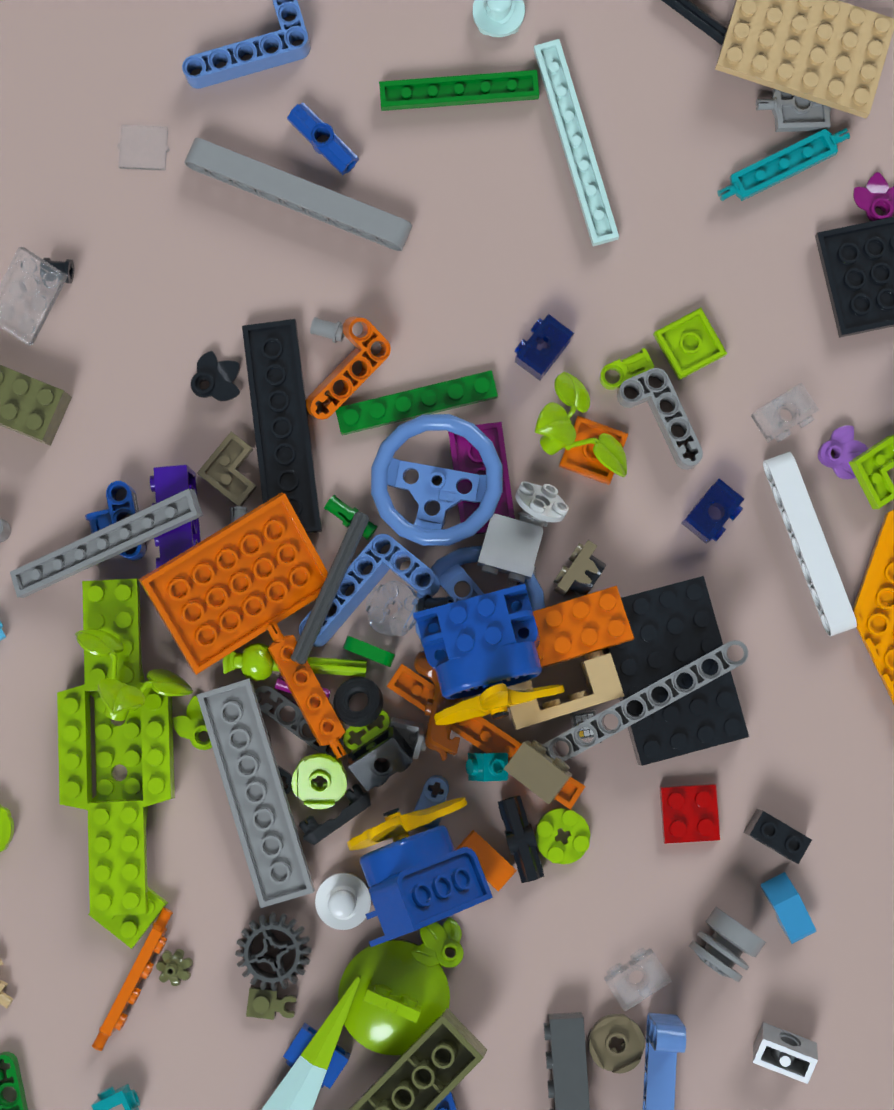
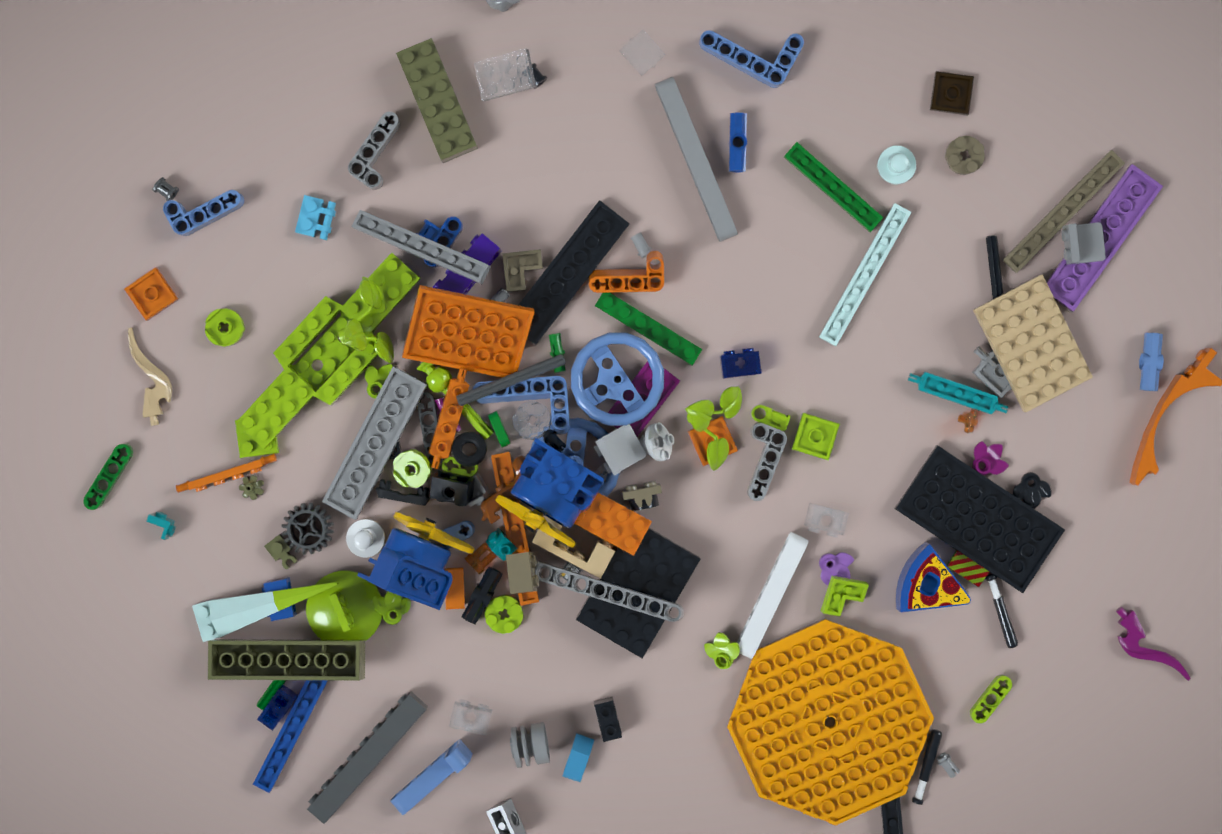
camera: 35 degrees right, 5 degrees up
black plate [191,351,240,401] -> none
dark tan plate [588,1014,645,1074] -> none
red plate [660,784,720,844] -> none
clear blue brick [681,478,744,543] -> none
none -> clear orange piece [464,542,497,575]
none -> lime plate [704,632,740,669]
none -> clear orange plant [958,409,978,434]

